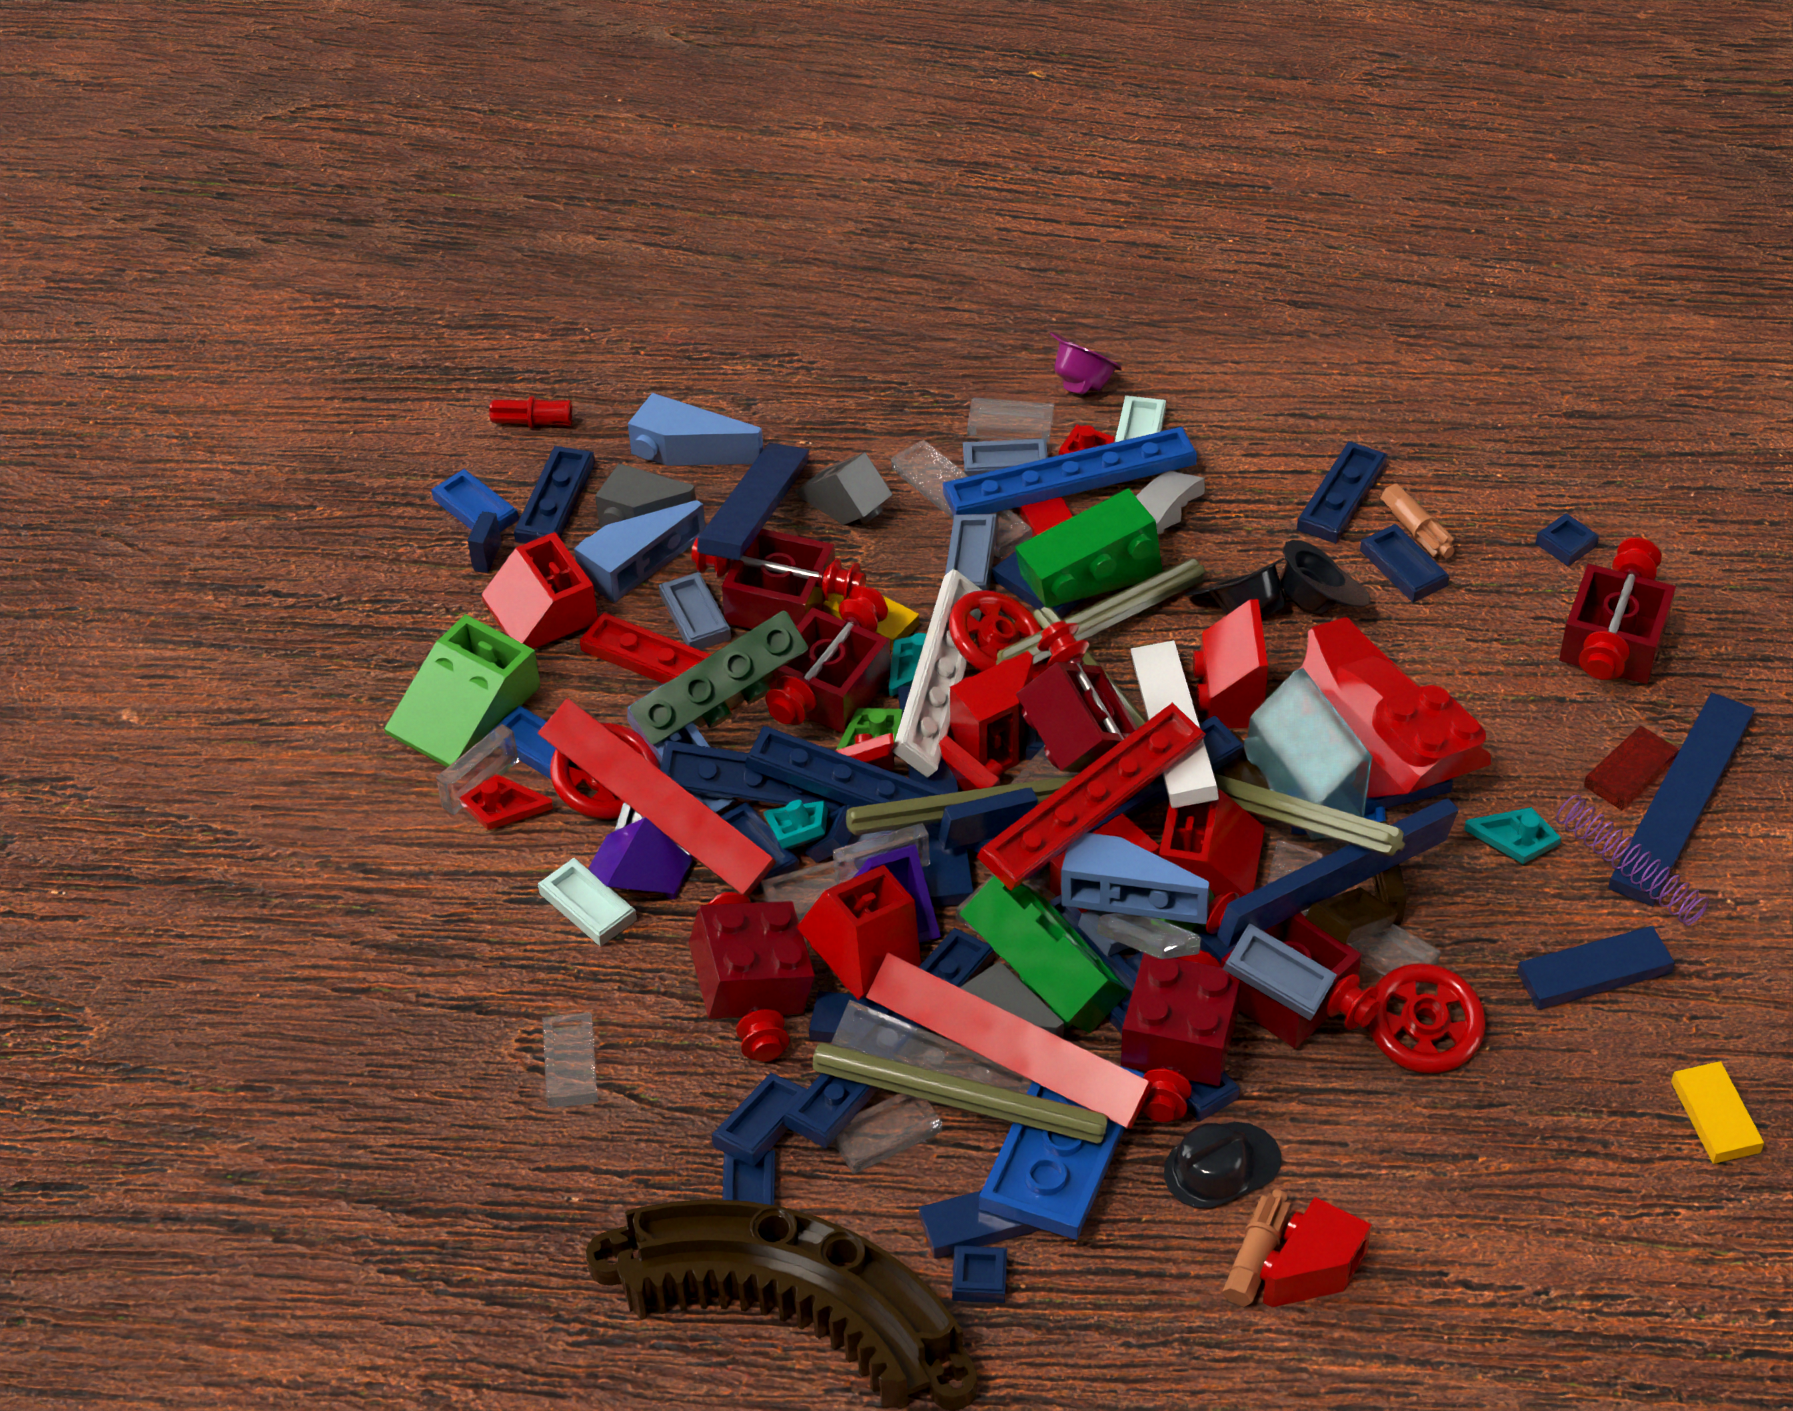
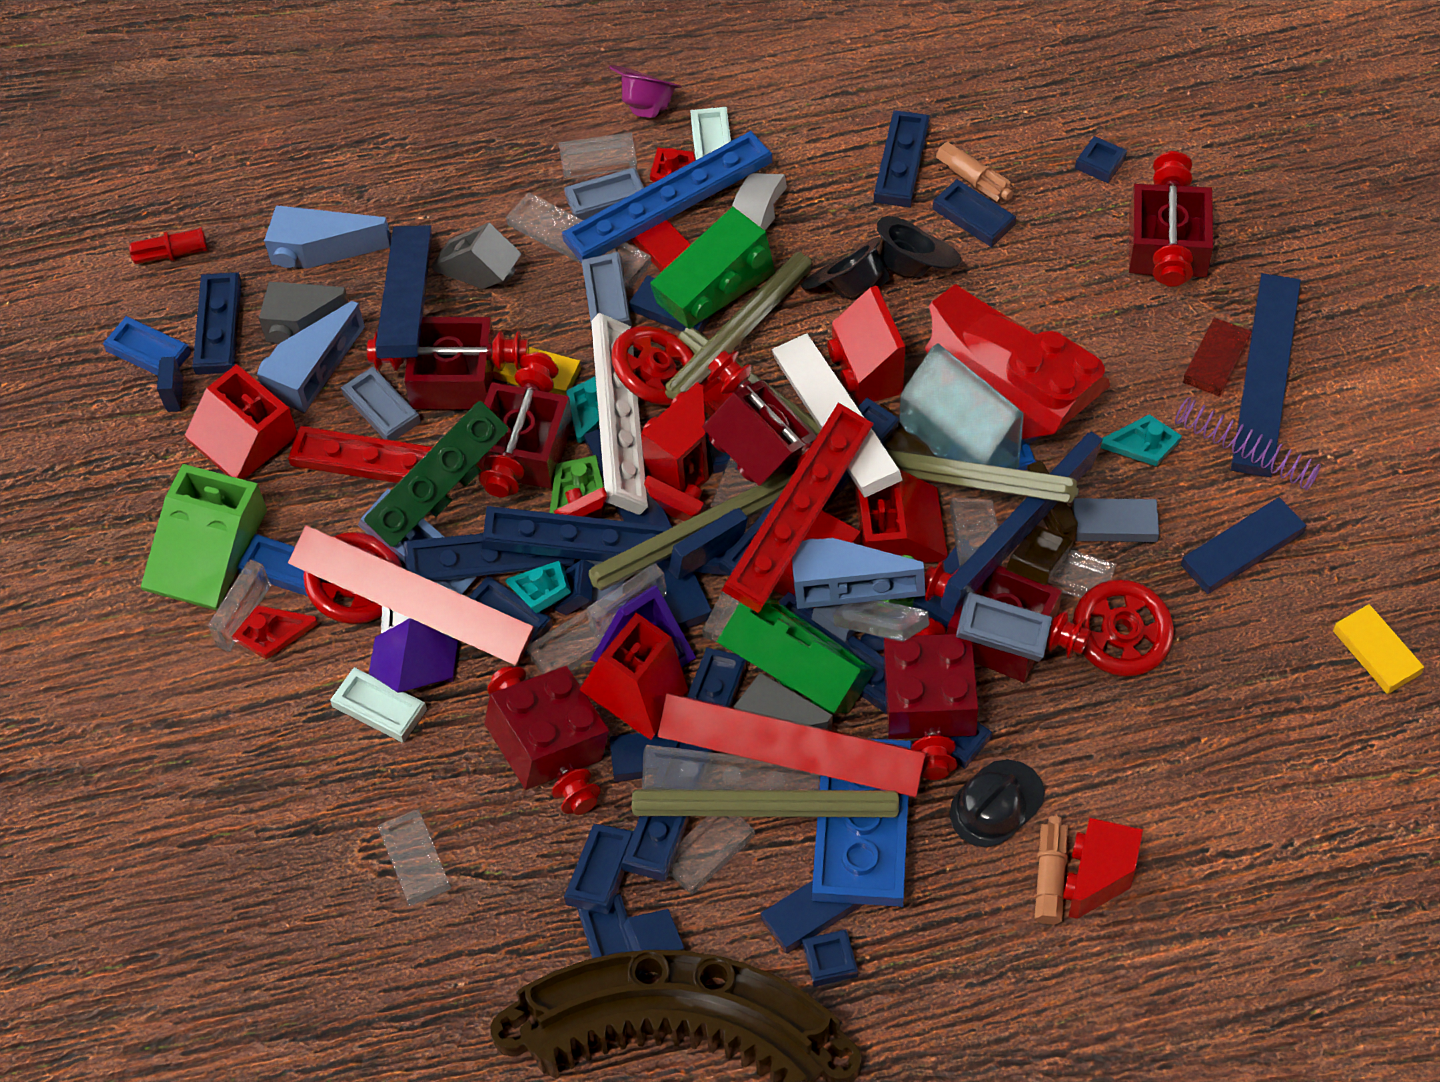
camera: 15 degrees left, 10 degrees up
none -> dark blue tile [623,909,685,951]
none -> sand blue tile [1072,498,1159,542]

